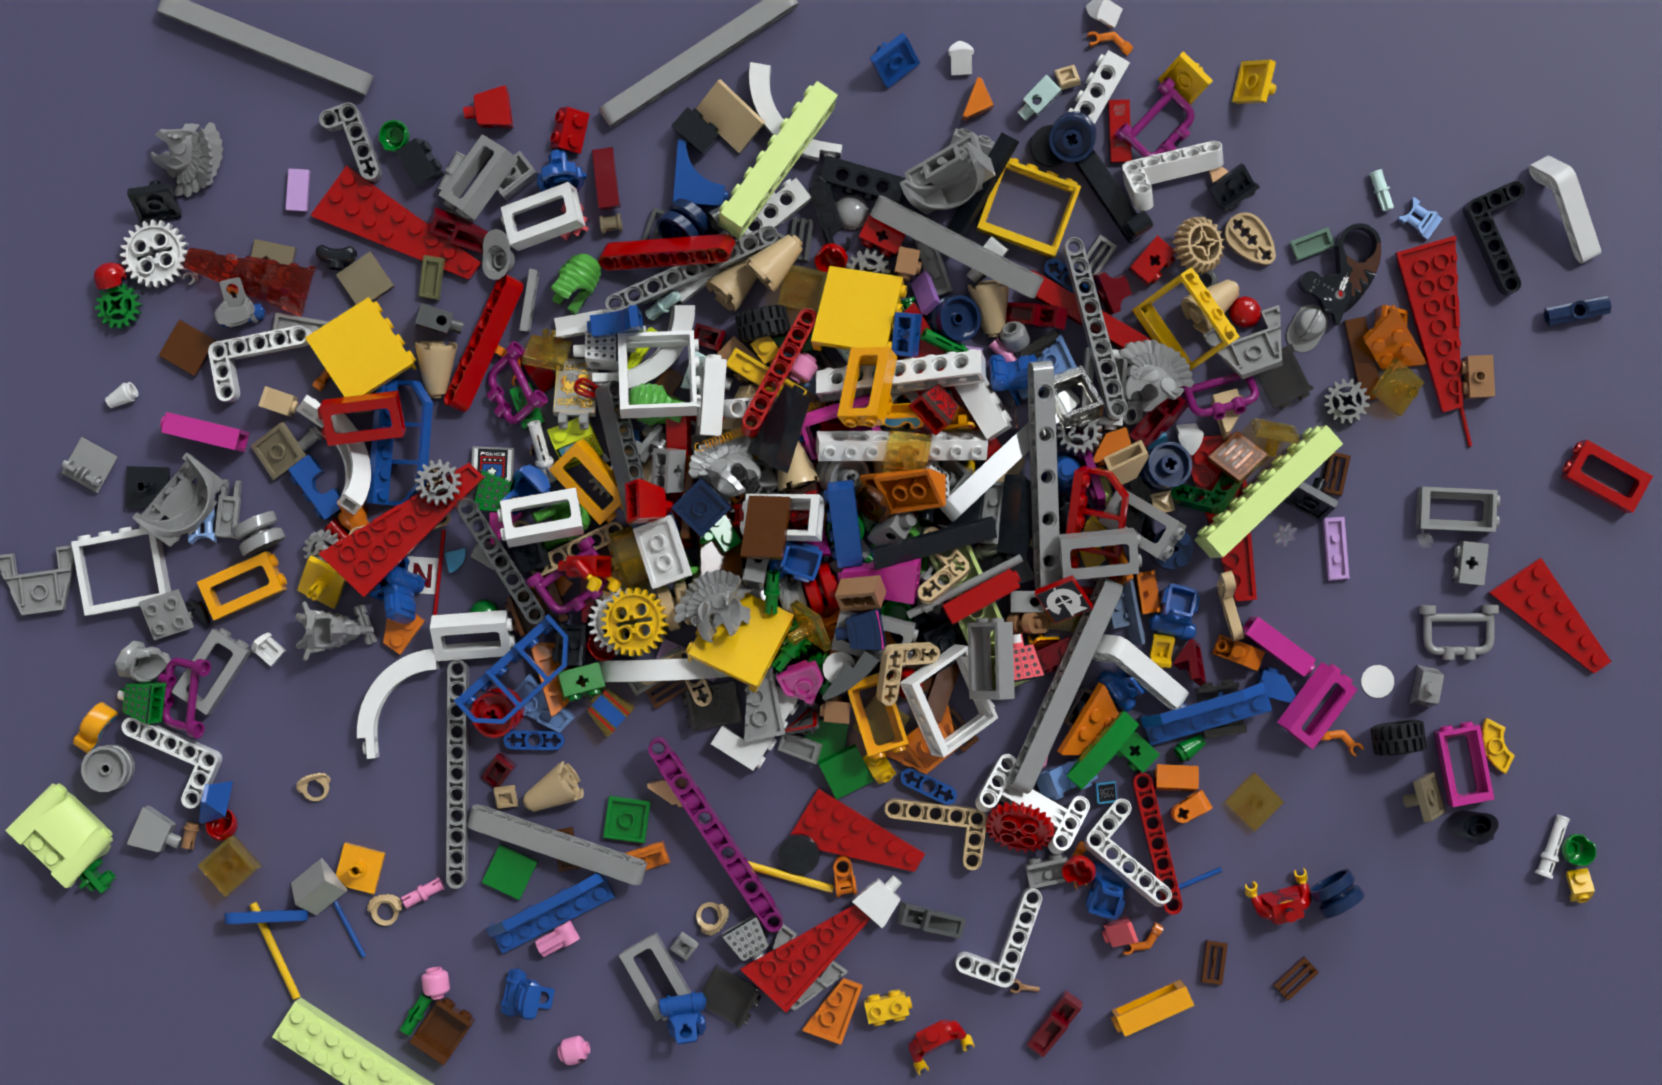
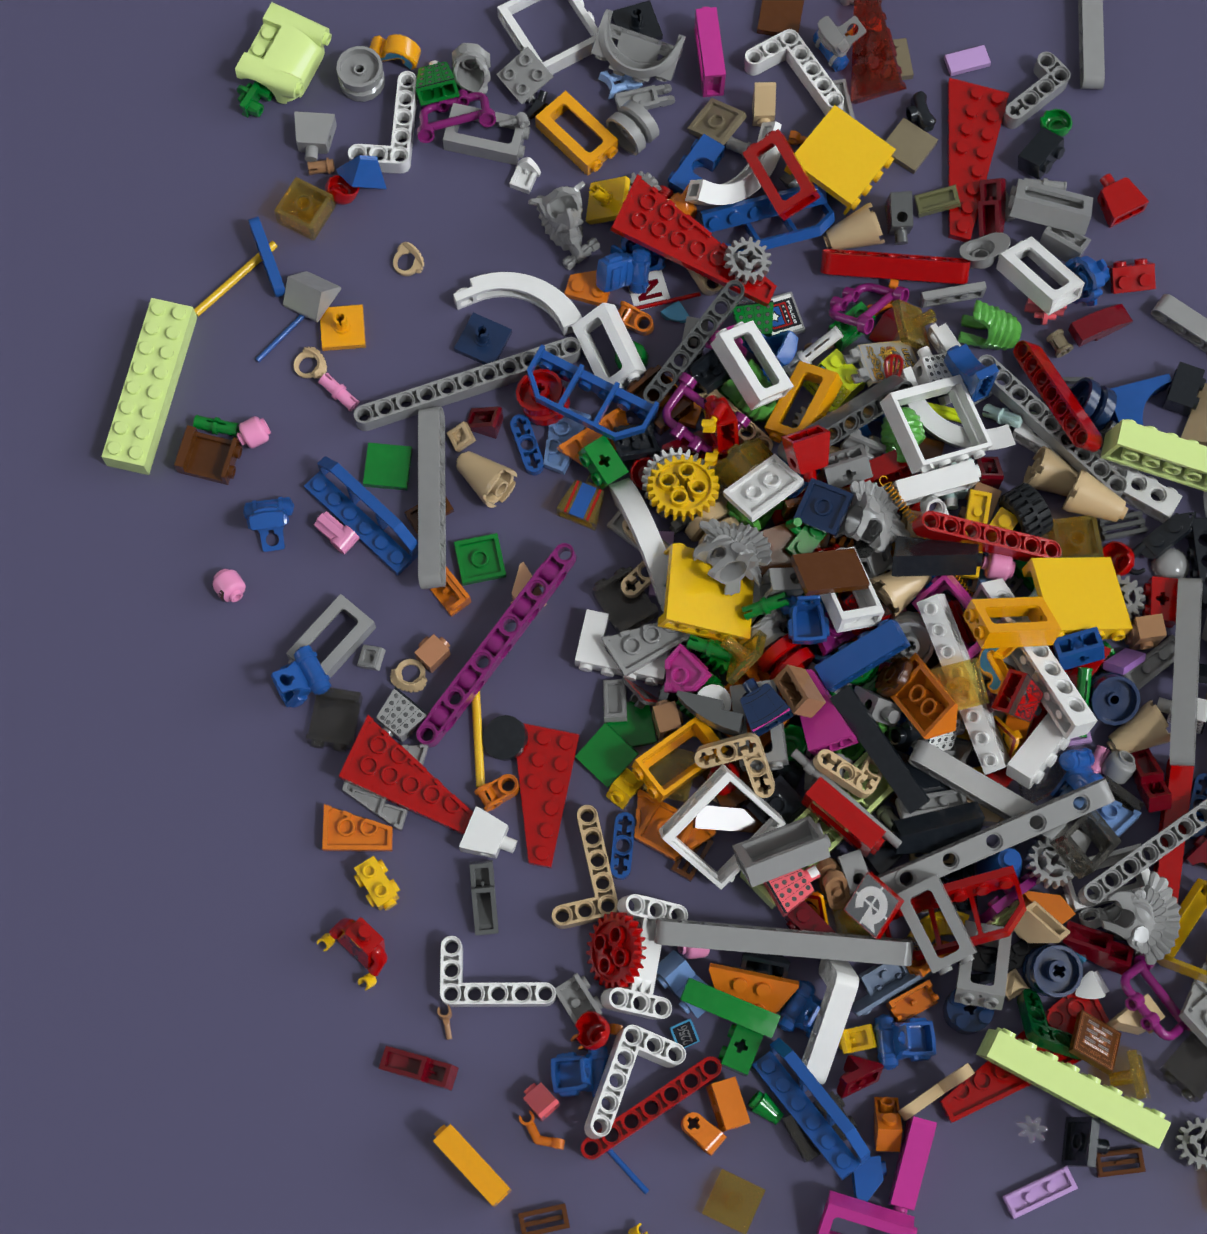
camera: 65 degrees right, 15 degrees down
reddish brown tile [645,680,688,709] -> none
none -> nougat brick [414,634,451,674]
none -> dark blue tile [454,312,512,365]
none -> light grey hand [499,112,530,129]
none -> orange piece [618,301,654,336]

